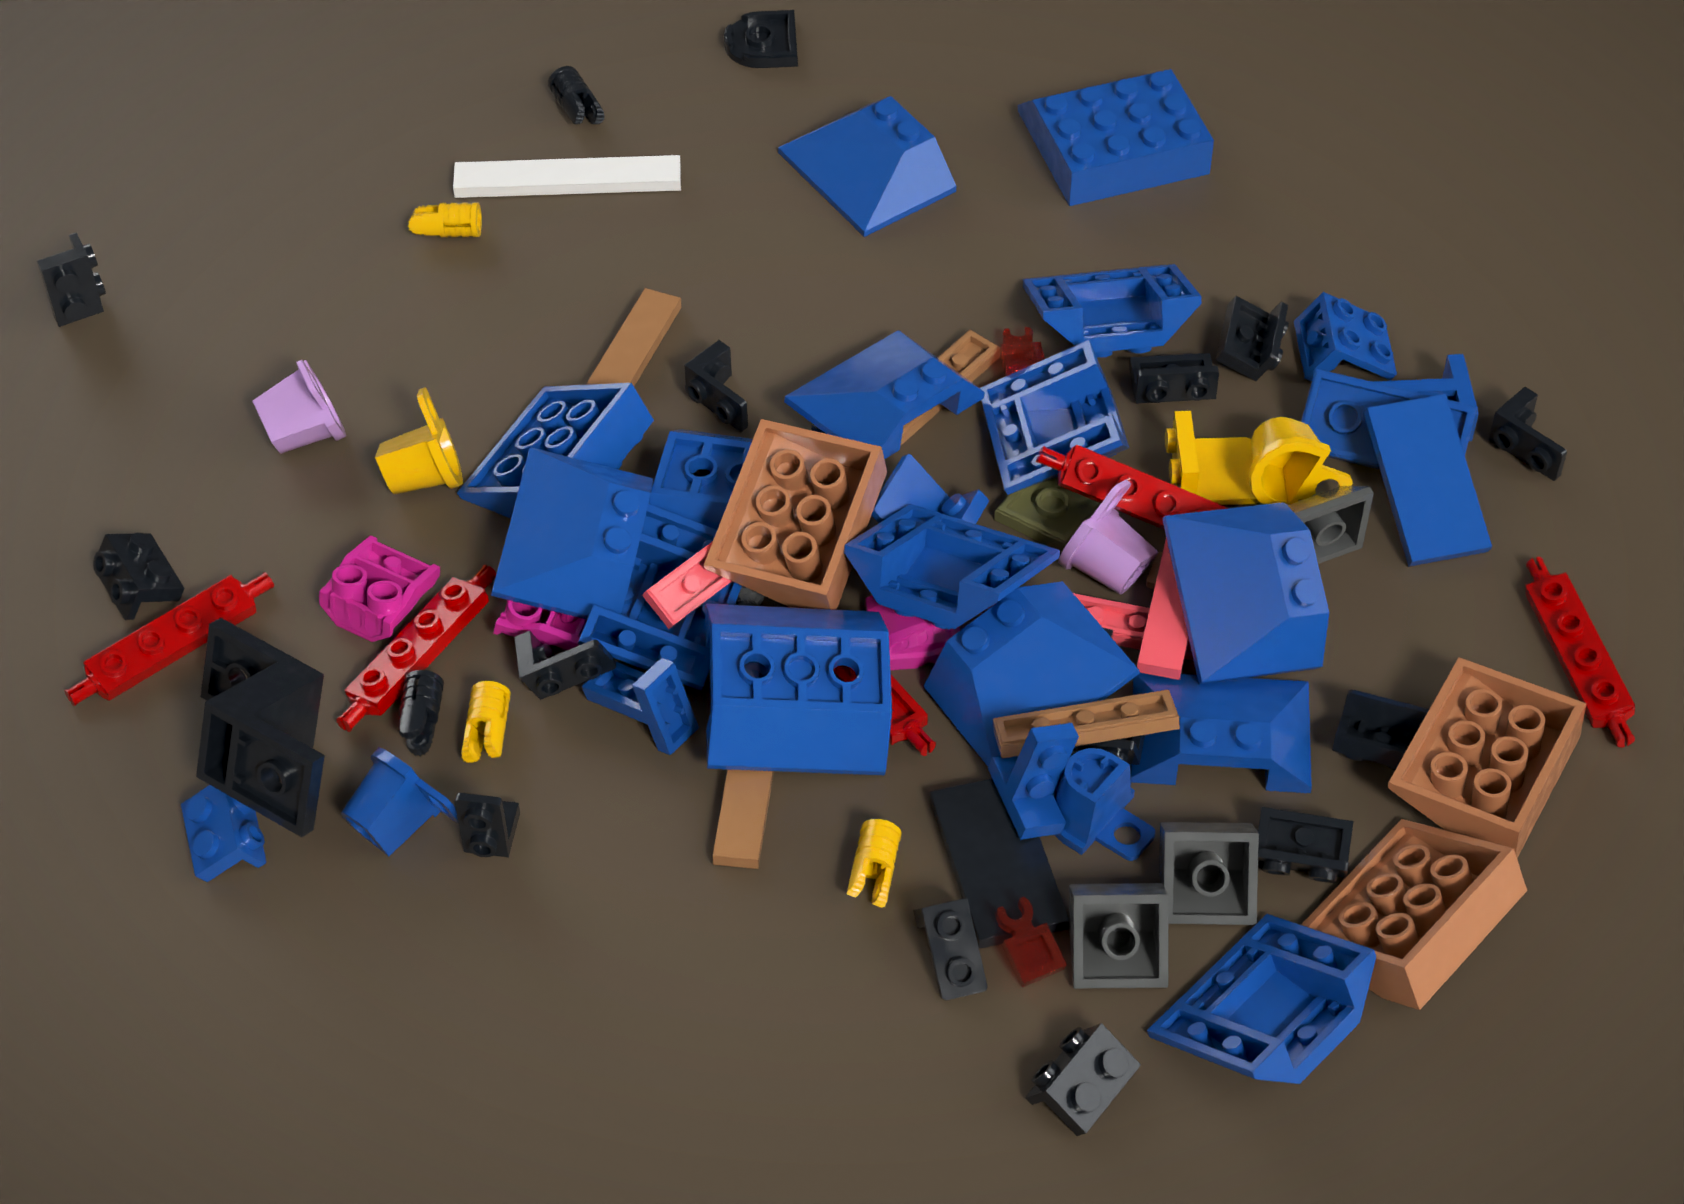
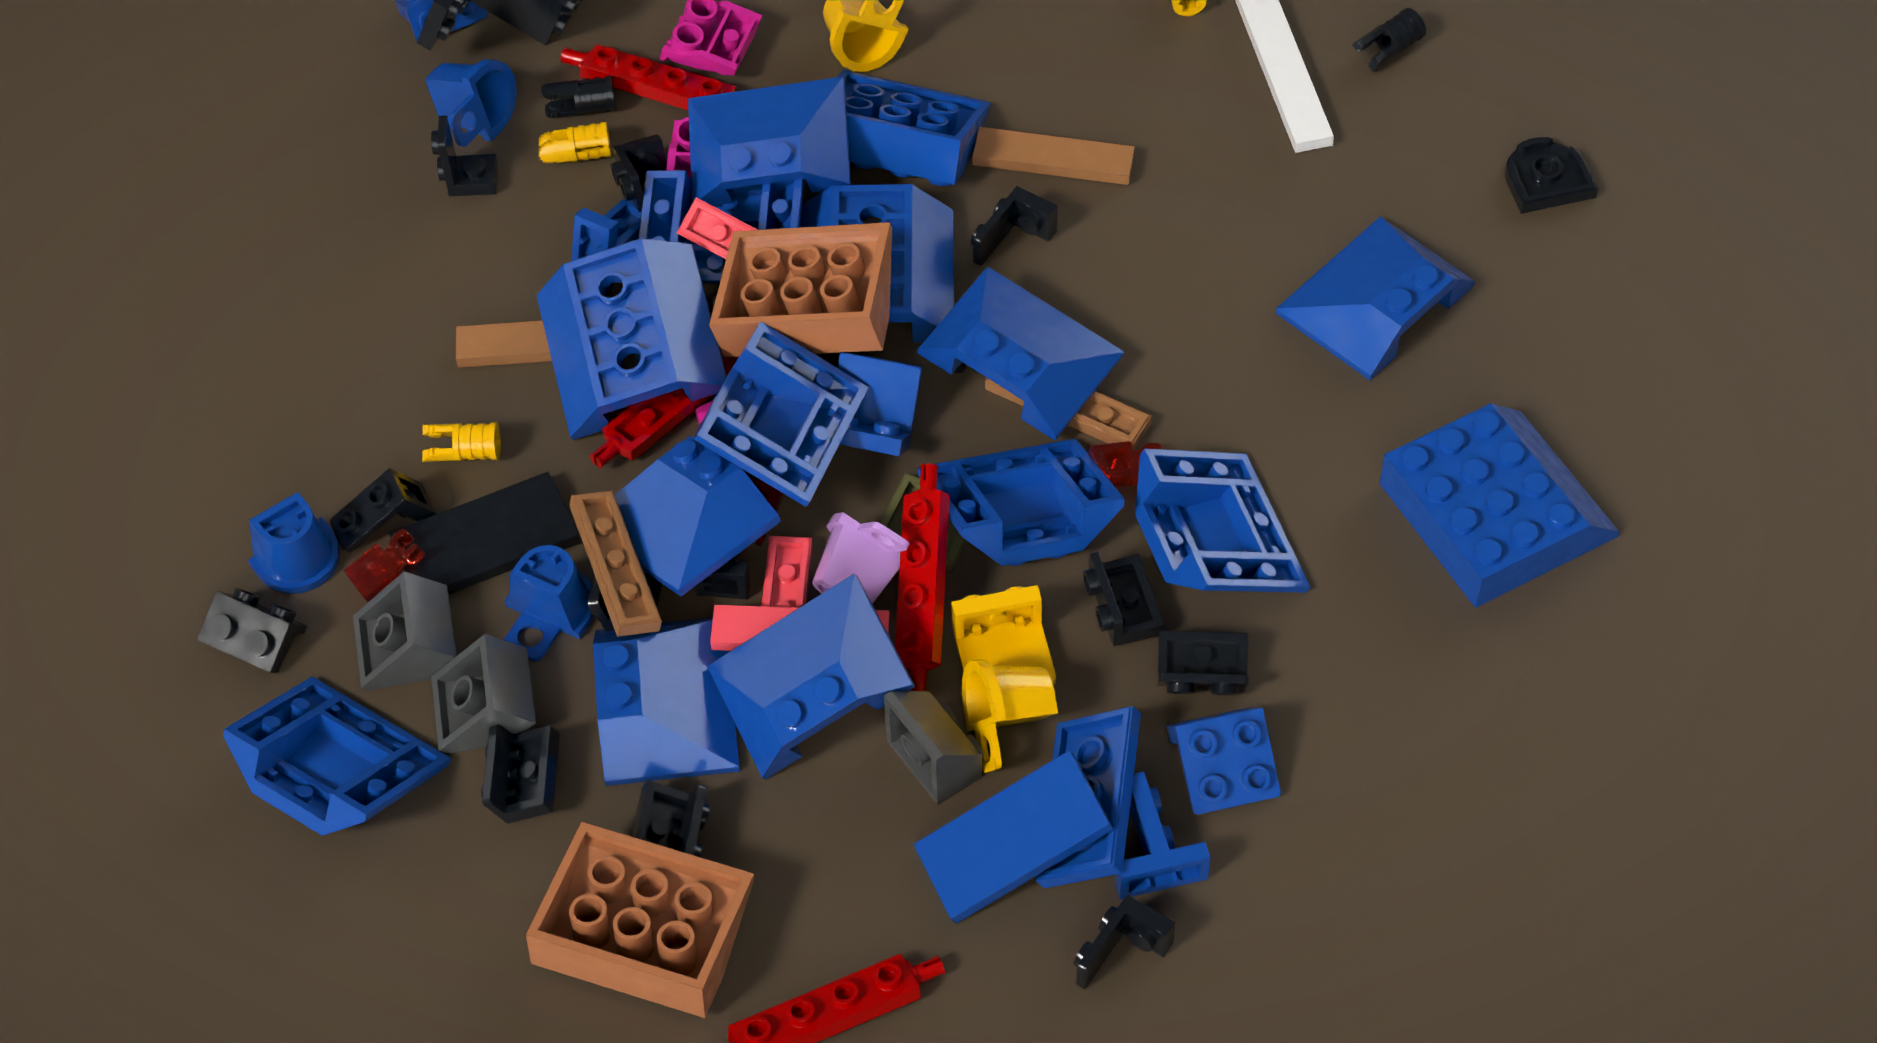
camera: 80 degrees right, 5 degrees up
blue bracket [988,723,1079,840] -> none
nougat slope [1301,819,1527,1010] -> none
none -> blue container [248,492,340,594]

